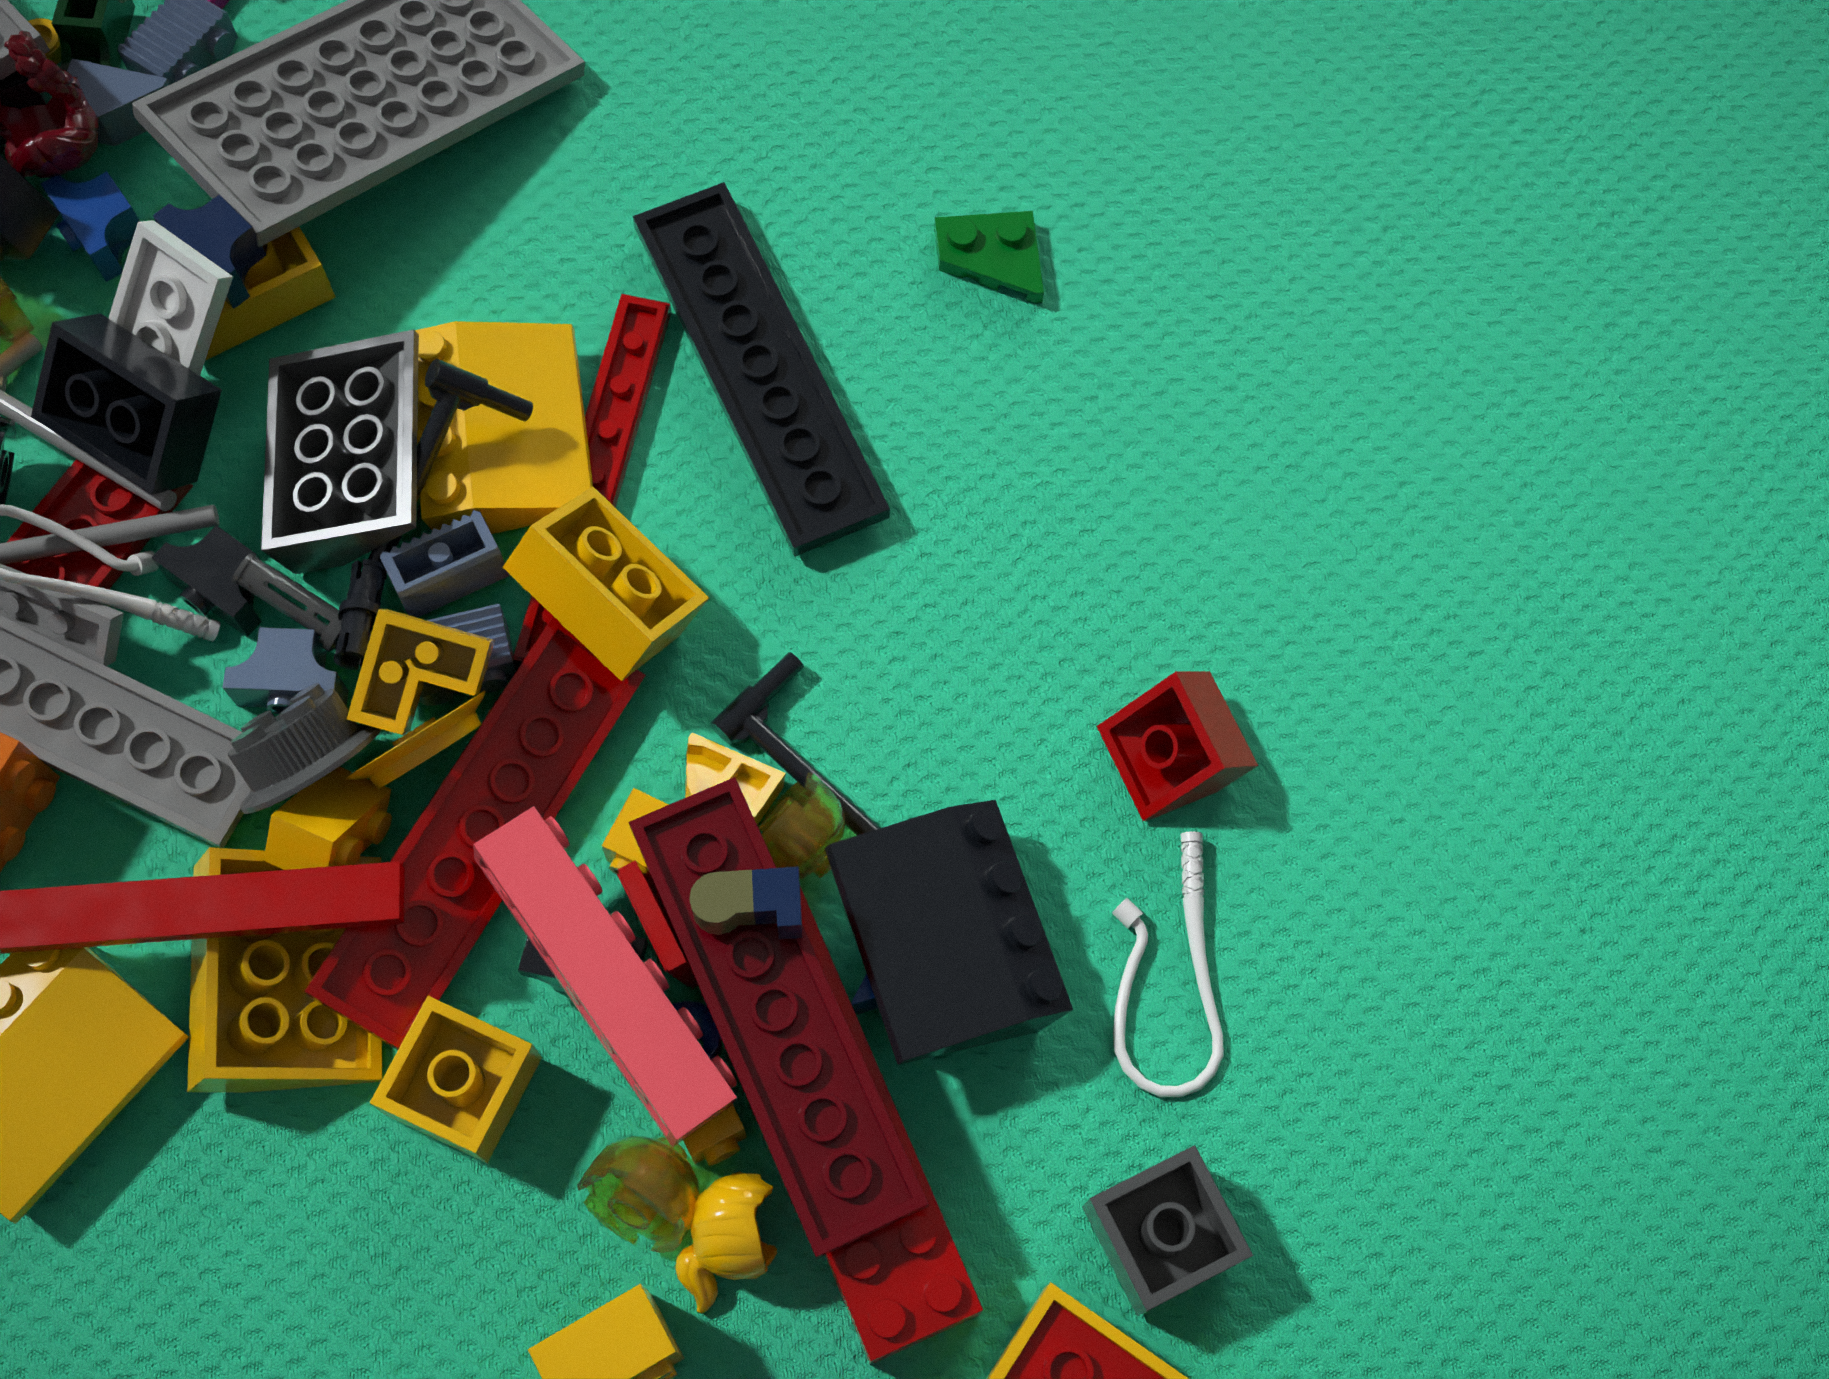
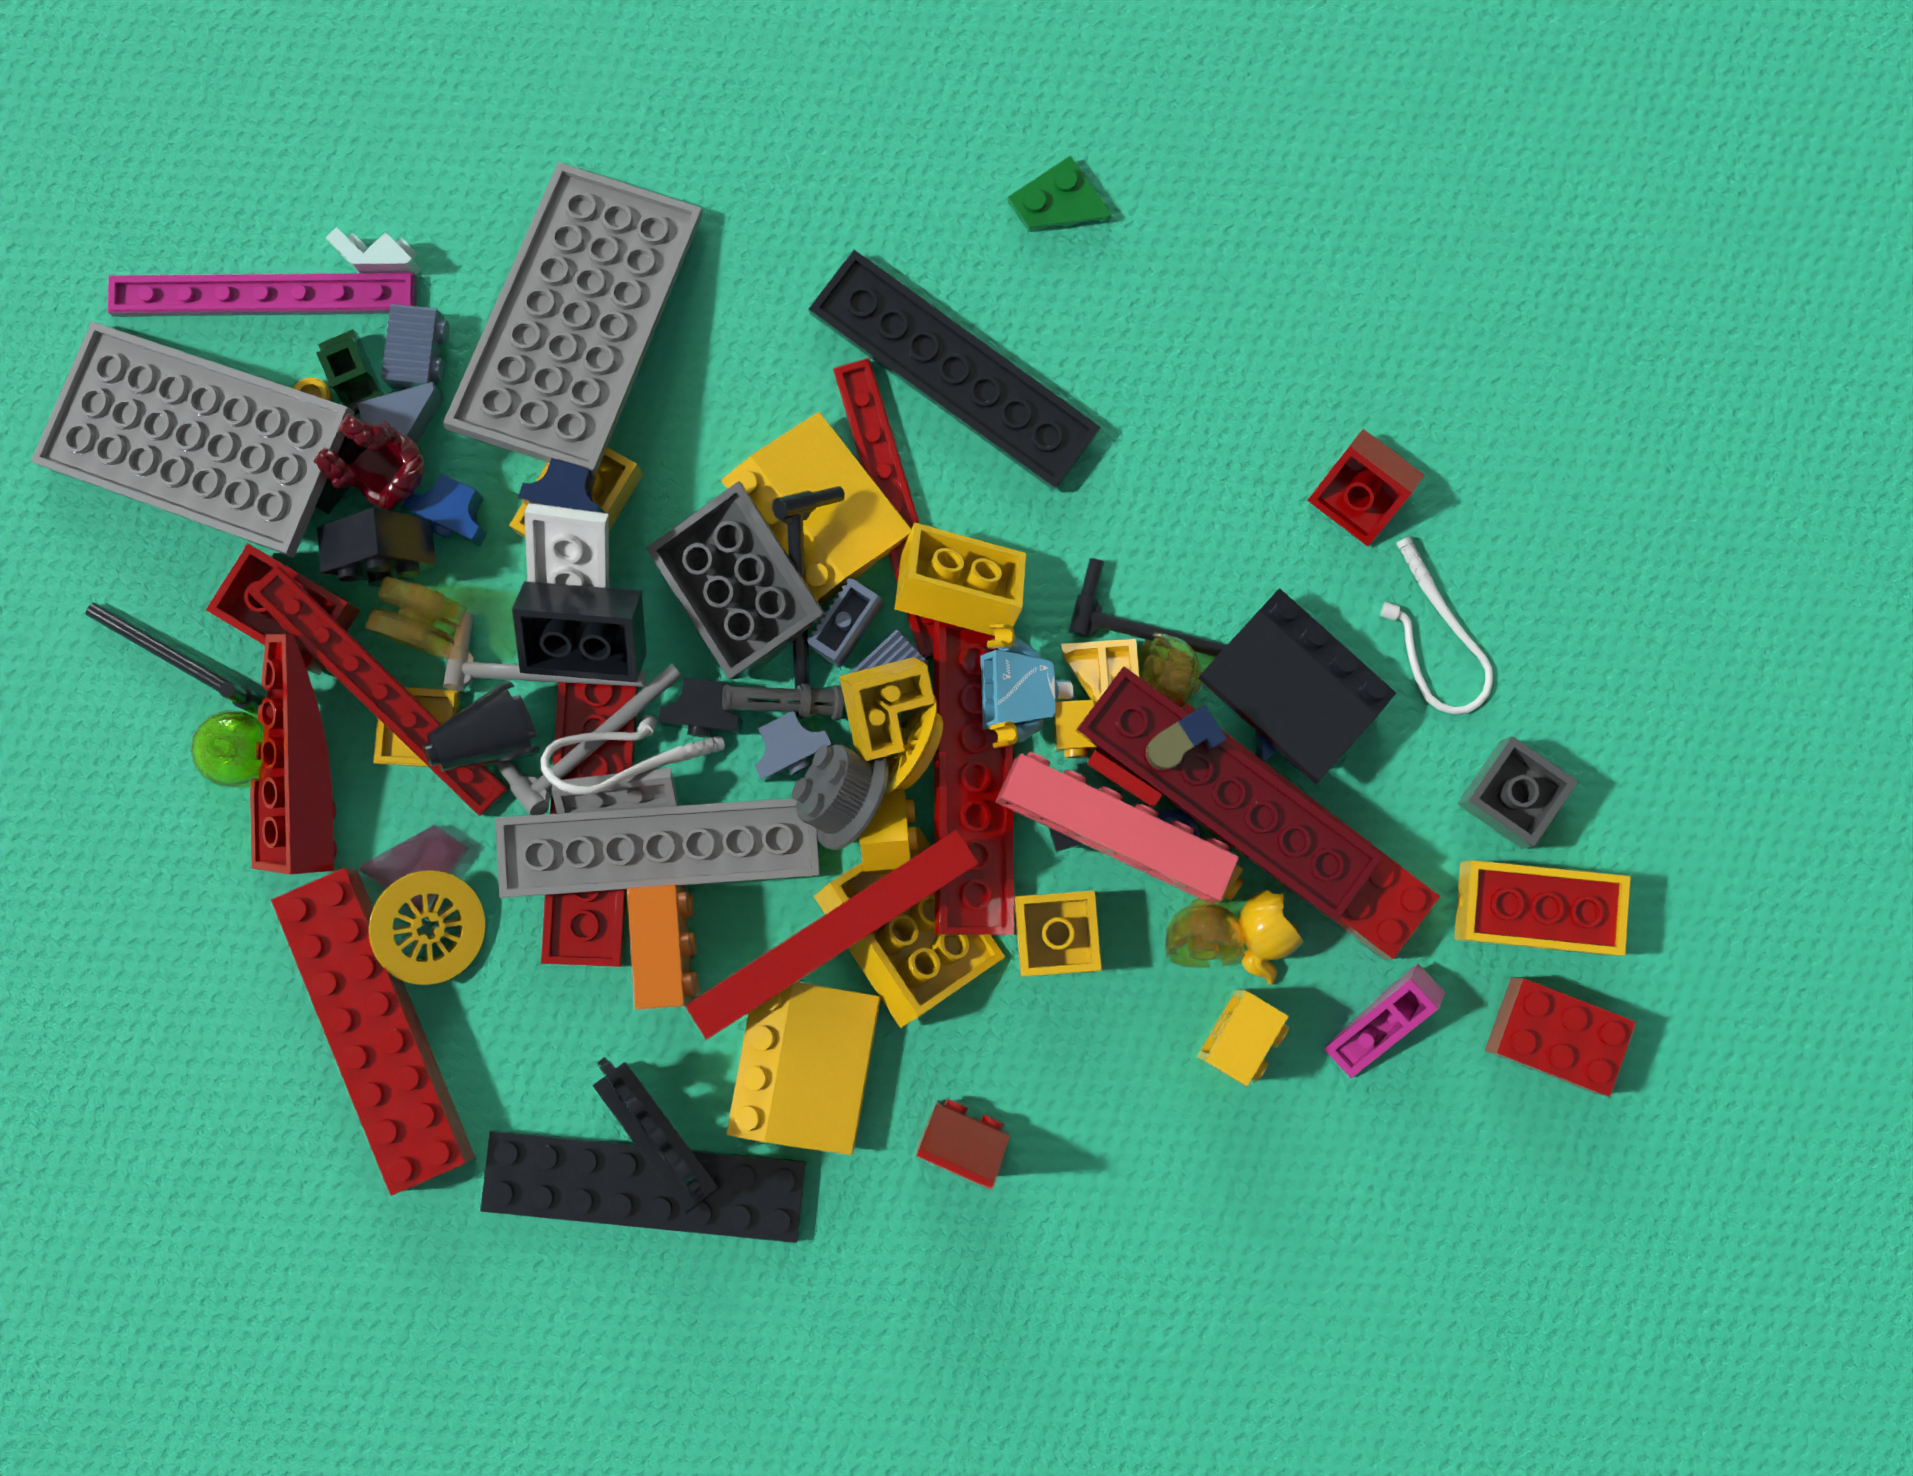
camera: 25 degrees left, 15 degrees up
black pin [334,559,387,670] -> none
none -> red slope [916,1098,1010,1190]
none -> medium azure torso [981,624,1073,748]

